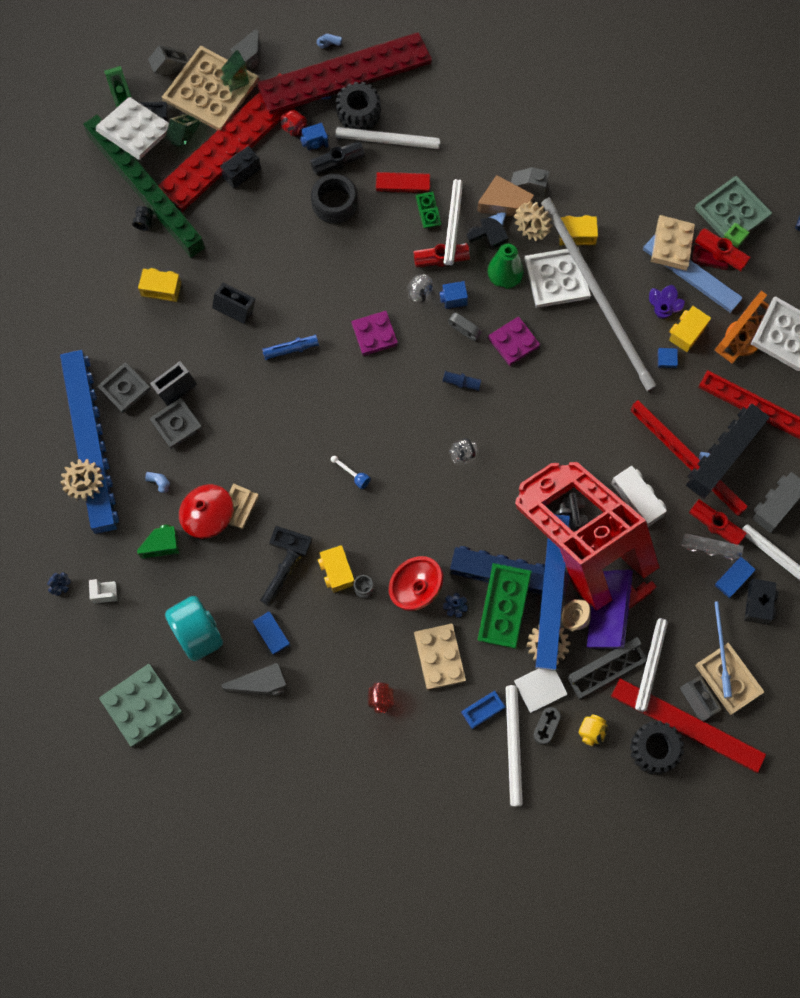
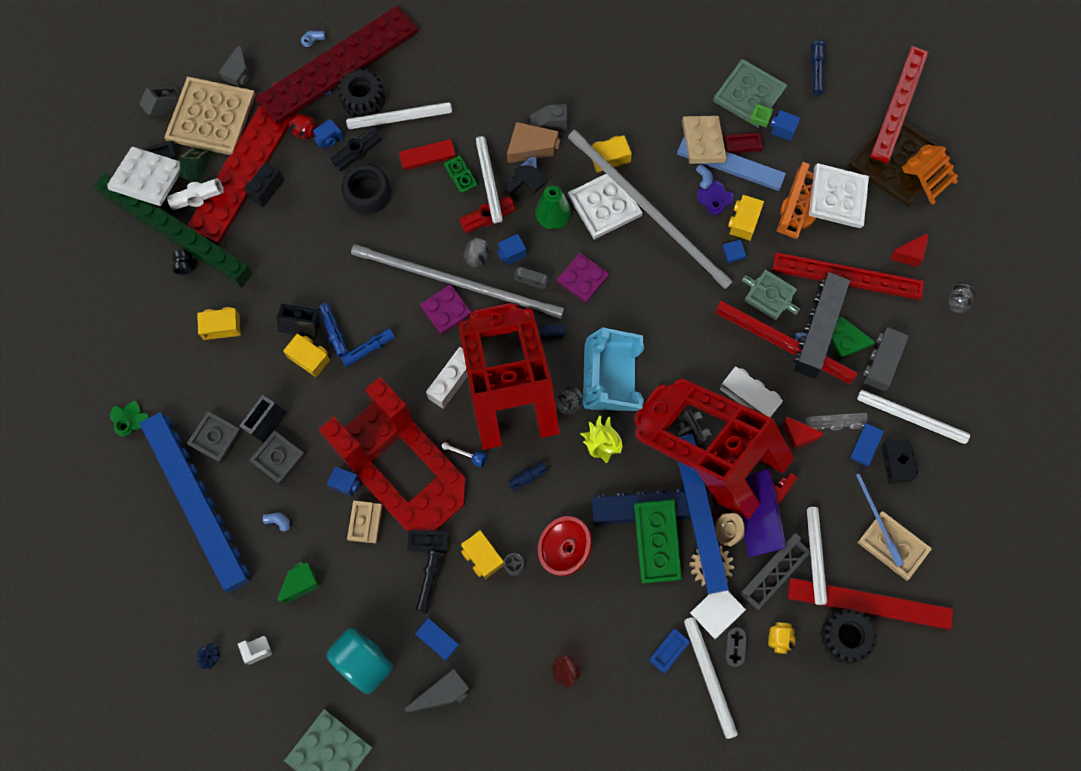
camera: 15 degrees left, 0 degrees up
tan gear [60,459,104,501] -> none
green slope [104,66,131,108] -> none
red dish [179,484,234,539] -> none
clear green slope [220,50,249,92] -> none
tan plate [414,624,466,690] -> none
dark blue plant [443,593,468,618] -> none
tan gear [514,201,552,241] -> none
dark grey slope [680,676,722,721] -> none
red piece [689,499,747,547] -> none
red piece [695,228,751,271] -> none
none -> green plate [110,401,149,437]
none -> white piece [167,178,224,210]
none -> yellow brick [283,334,330,377]
none -> blue pin [318,303,349,357]
none -> red bracket [318,377,466,532]
none -> blue brick [327,466,360,497]
none -> light grey piece [351,244,564,319]
none -> white brick [426,347,468,409]
none -> red bracket [458,303,560,450]
none -> dark blue pin [508,462,548,491]
none -> neon yellow hair [580,416,623,463]
none -> medium azure windscreen [583,327,644,411]
none -> medium blue arm [696,164,713,189]
none -> sand green plate [742,270,800,320]
none -> blue brick [770,110,800,141]
none -> red slope [782,417,823,450]
none -> green wing [831,317,875,359]

